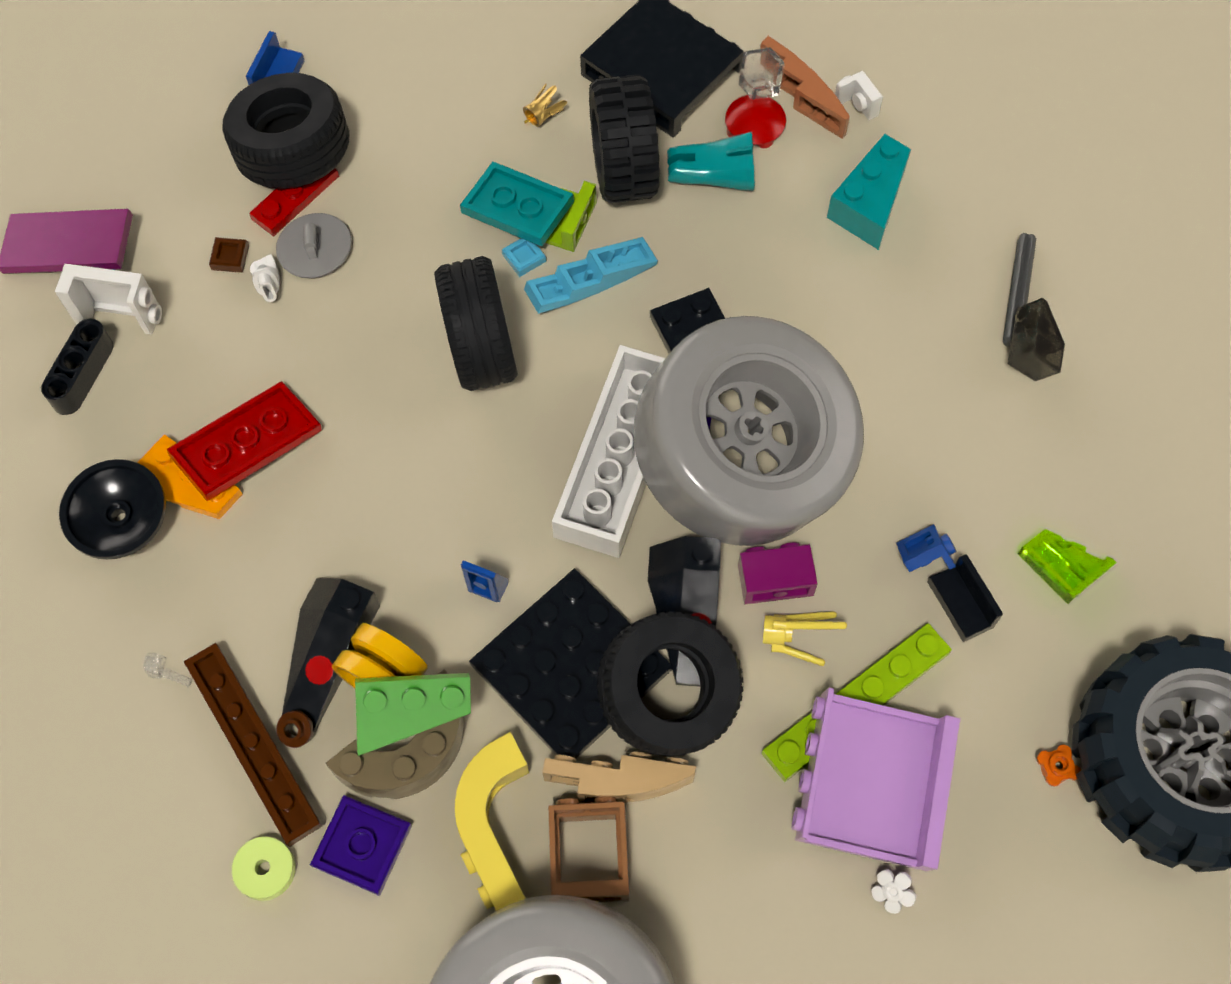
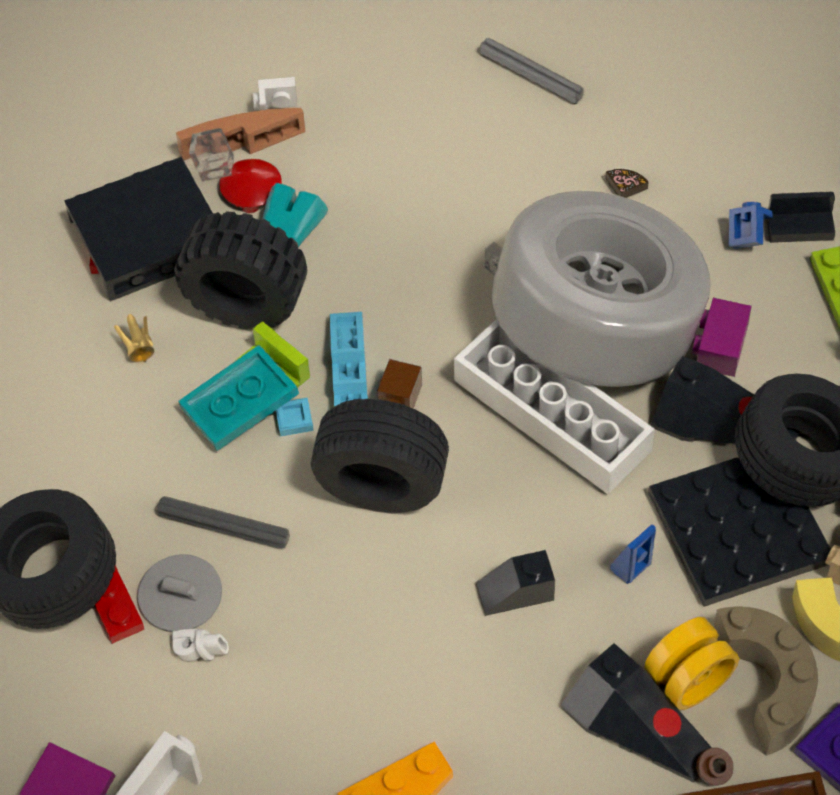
camera: 65 degrees left, 10 degrees down
red tile [167,381,322,501] -> none
reddish brown tile [209,237,249,273] -> none
bright green wing [355,673,471,756] -> none
black plate [650,288,725,354] -> none
light yellow plant [763,611,847,666] -> none
teal wedge [826,134,911,250] -> none
clear smoke slope [1007,298,1065,381] -> none
clear neon green wing [1017,529,1117,604] -> none
none -> dark grey axle [157,496,290,549]
none -> reddish brown brick [377,359,422,409]
none -> black slope [477,550,555,616]
none -> dark brown tile [605,169,649,198]

